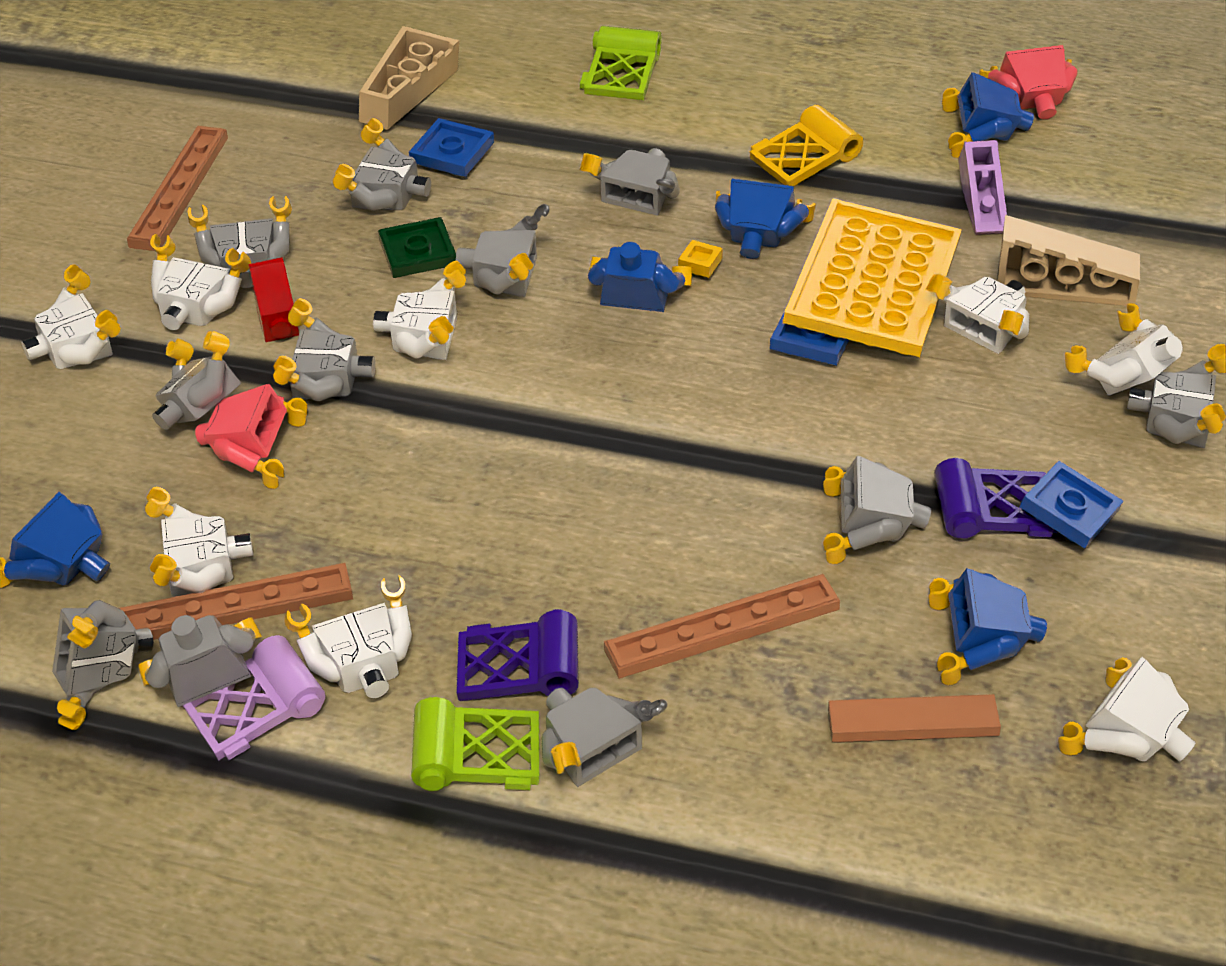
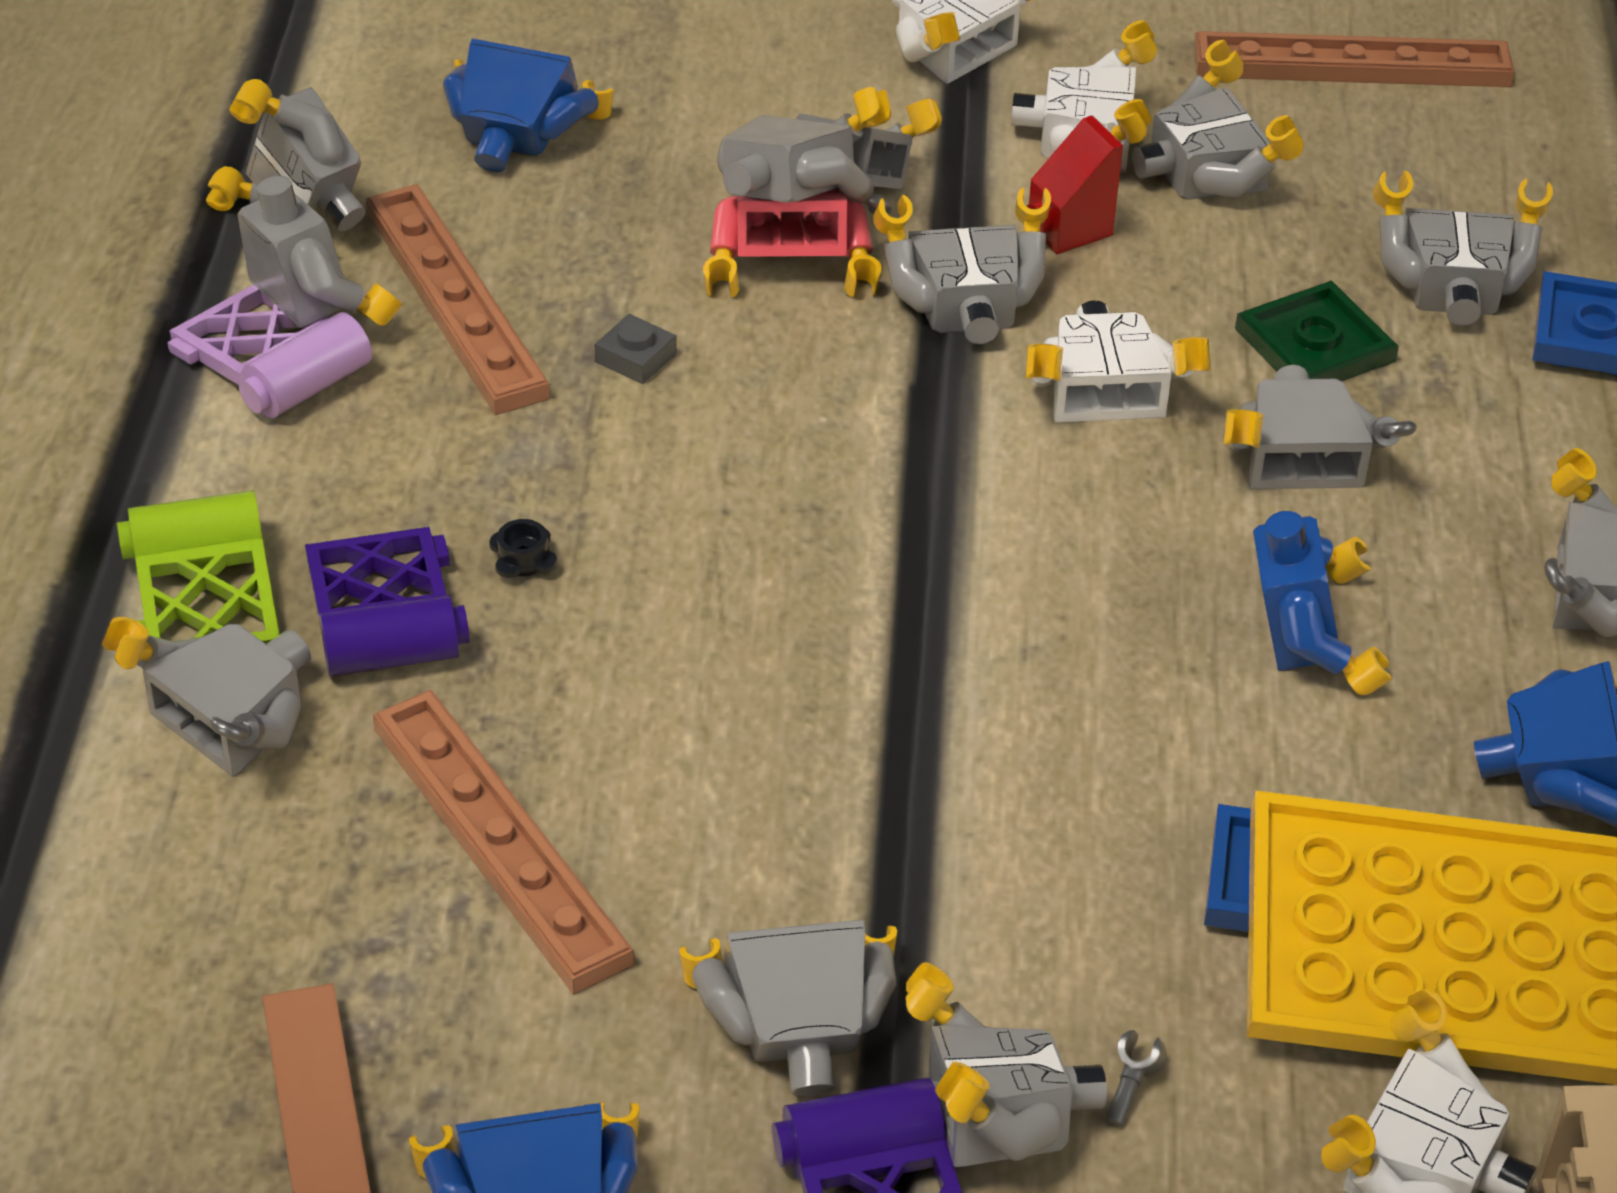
camera: 75 degrees right, 0 degrees up
white torso [145,487,253,597] -> none
white torso [284,575,412,698] -> none
yellow plate [678,240,723,278] -> none
none -> black plate [489,519,557,578]
none -> dark grey plate [594,314,677,384]
none -> light grey torso [717,115,891,215]
none -> light grey torso [906,962,1107,1167]
none -> dark grey hand [1105,1030,1167,1127]

